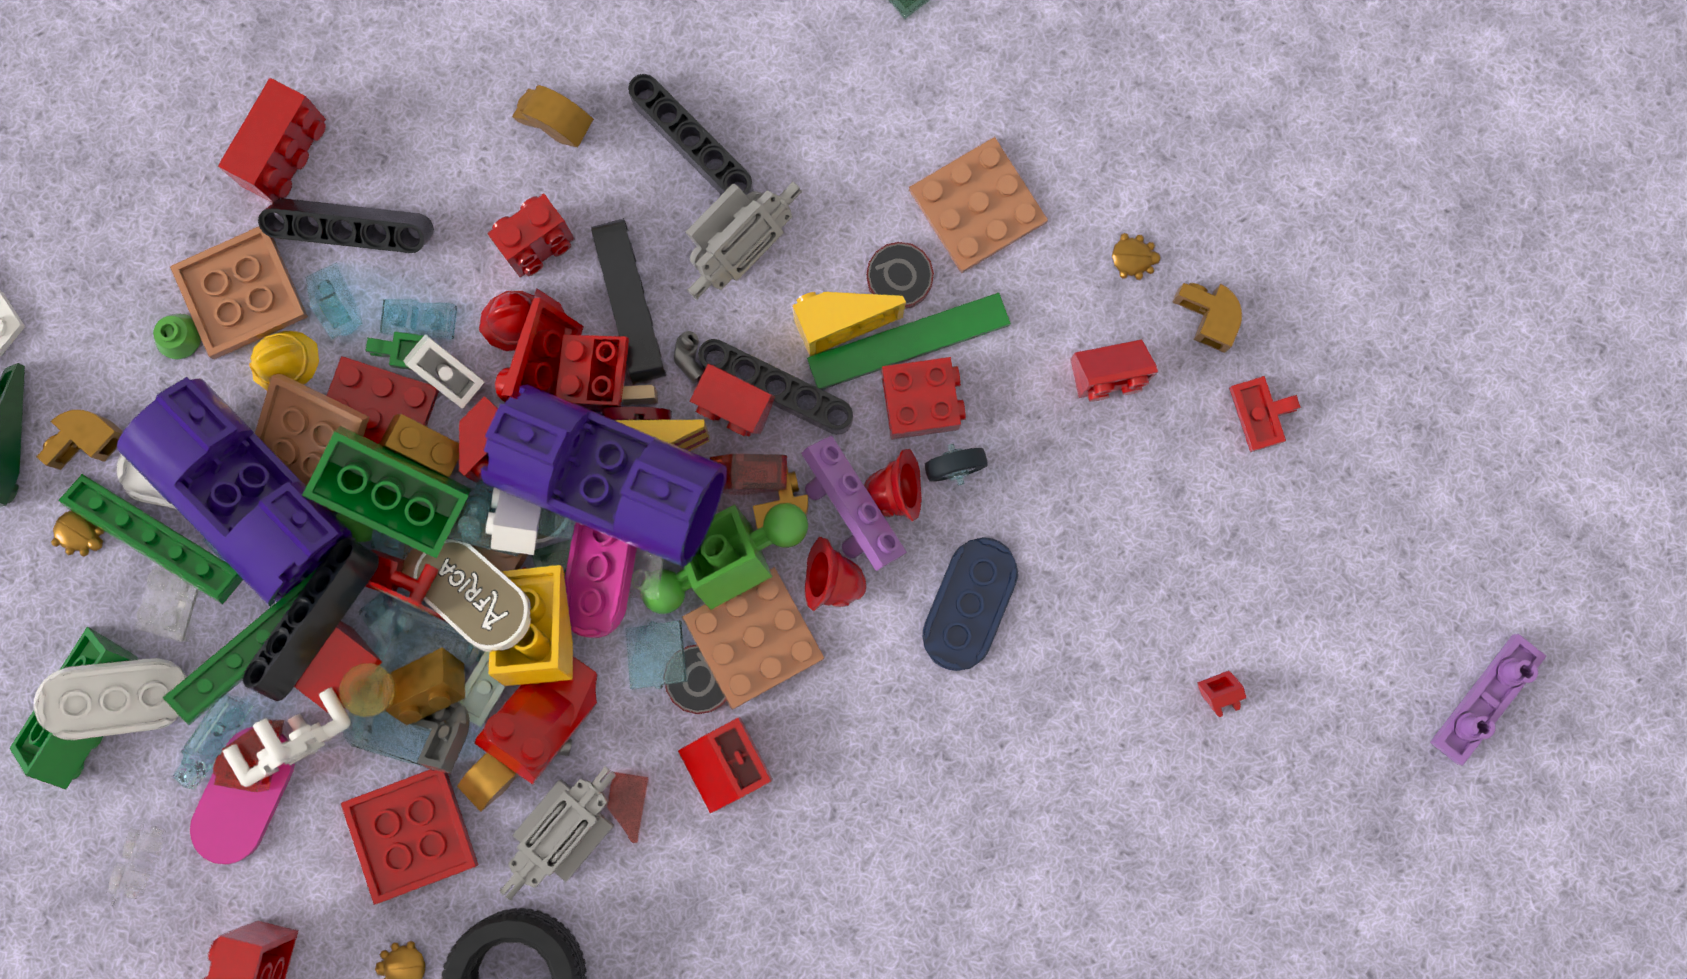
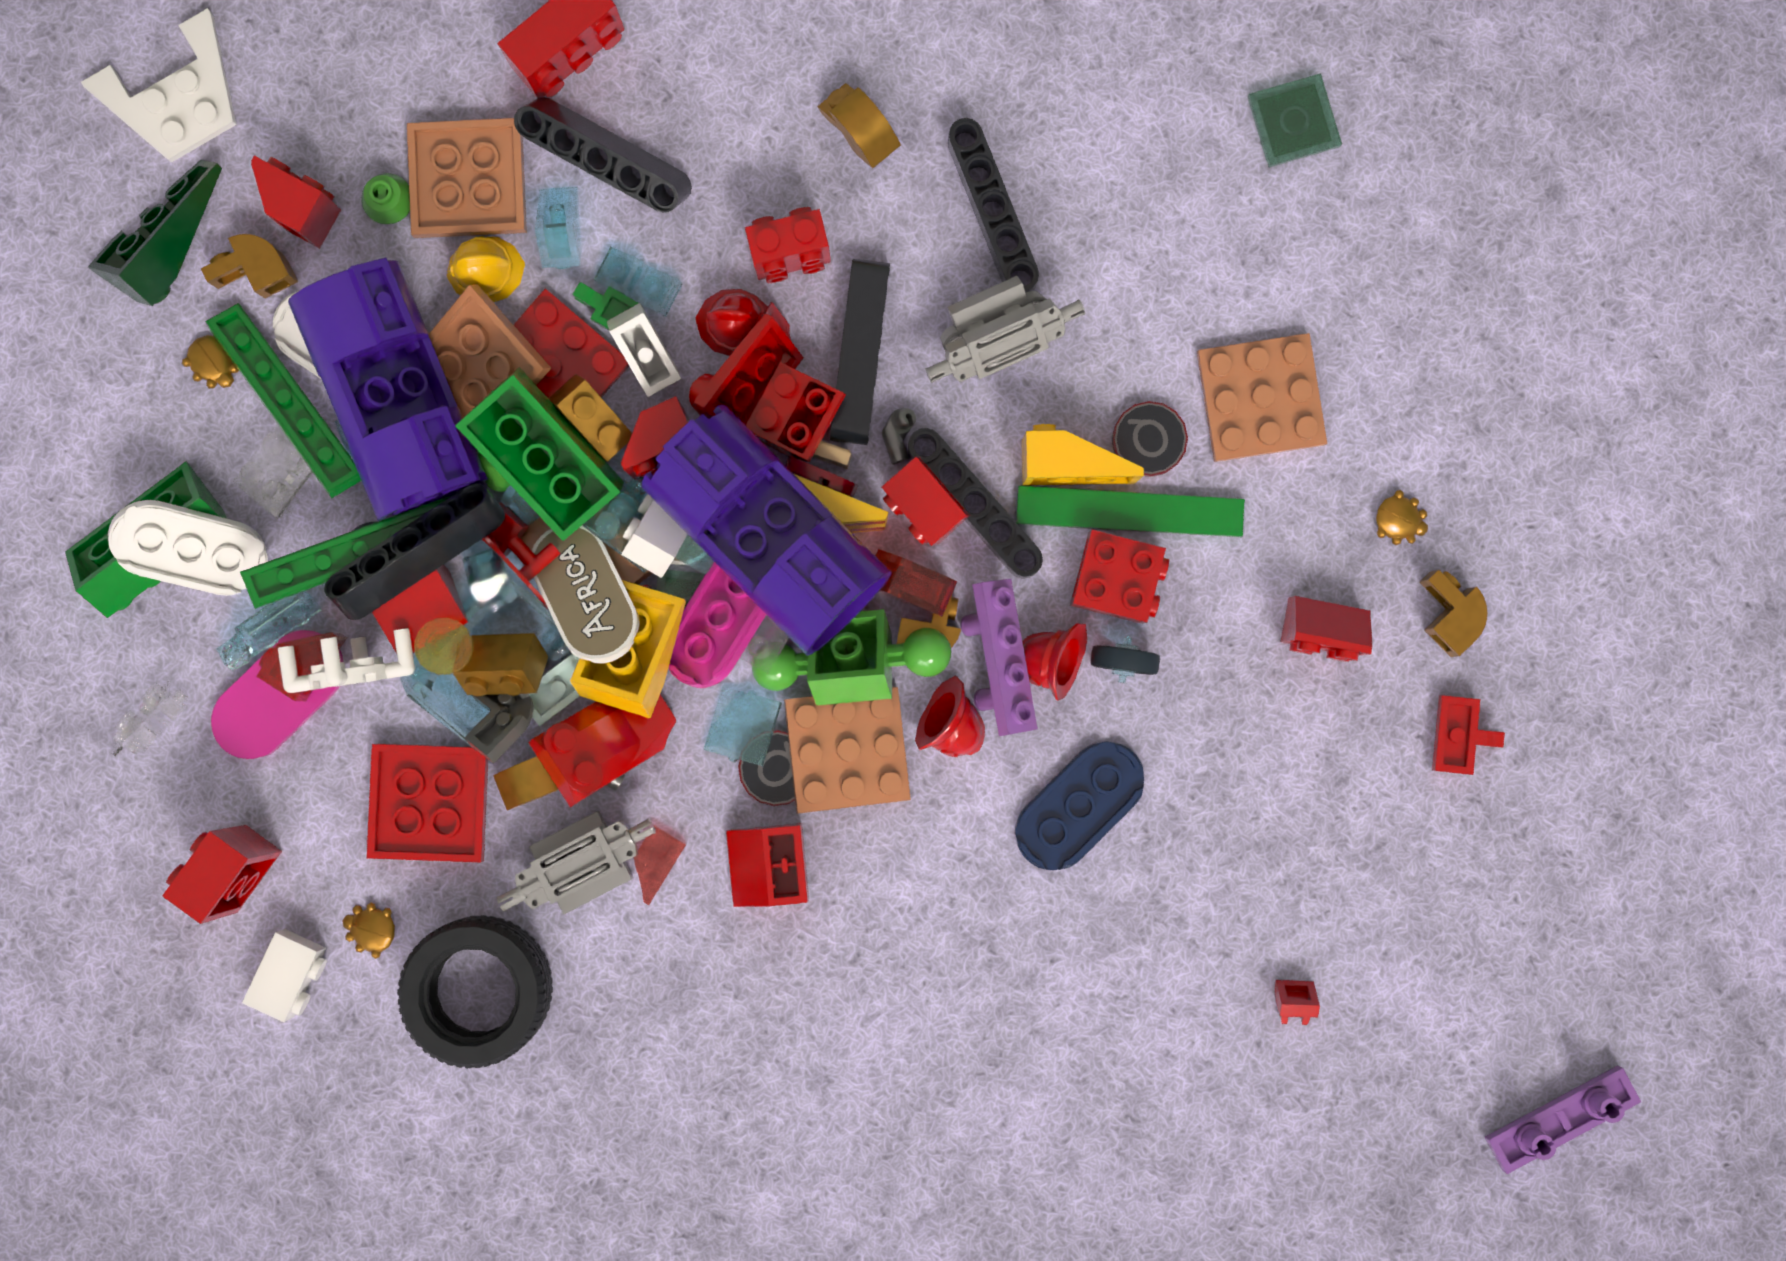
camera: 20 degrees right, 5 degrees up
none -> red slope [251,155,341,249]

